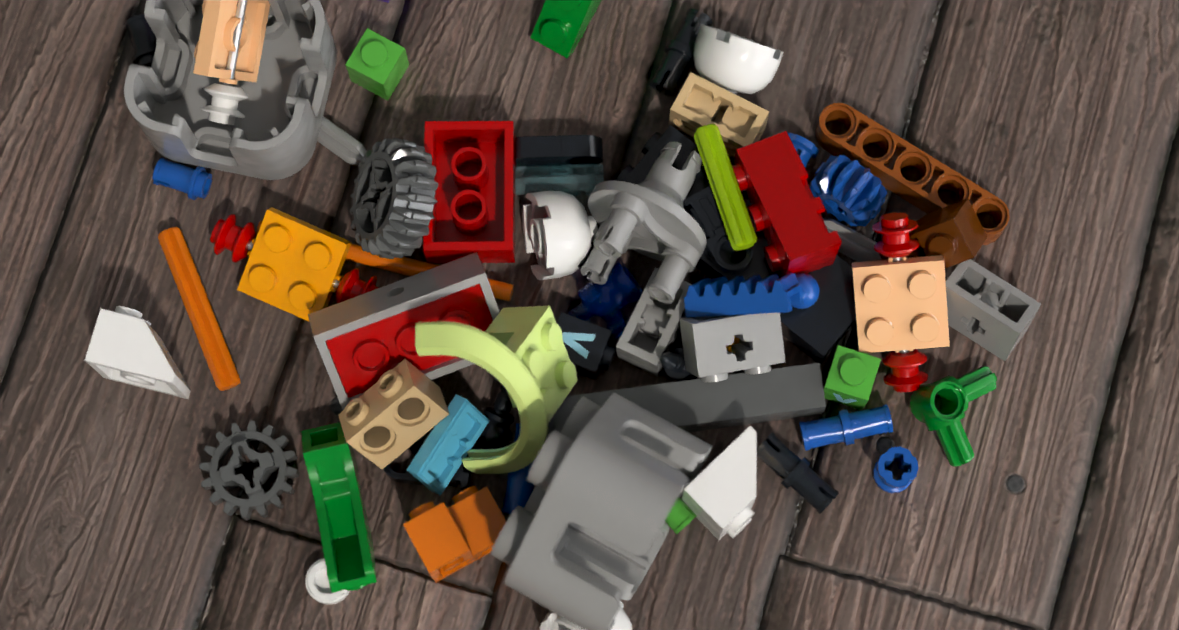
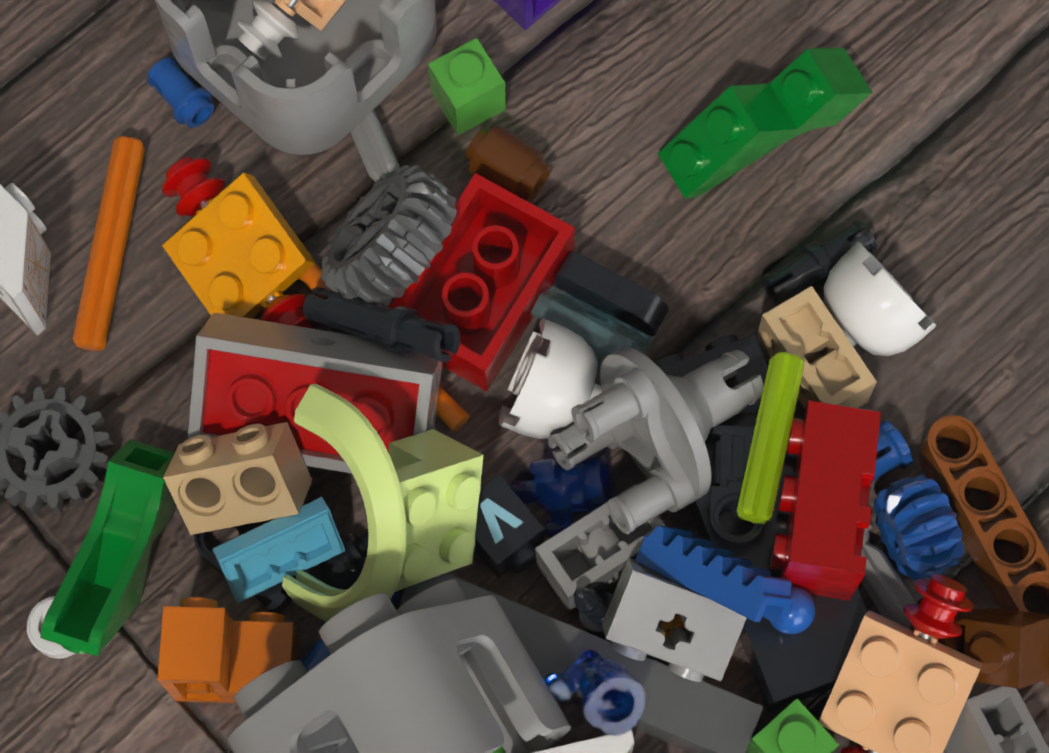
camera: 30 degrees right, 5 degrees down
none -> black pin [303,287,461,362]
none -> reddish brown brick [465,125,552,203]
none -> clear blue piece [544,650,645,736]

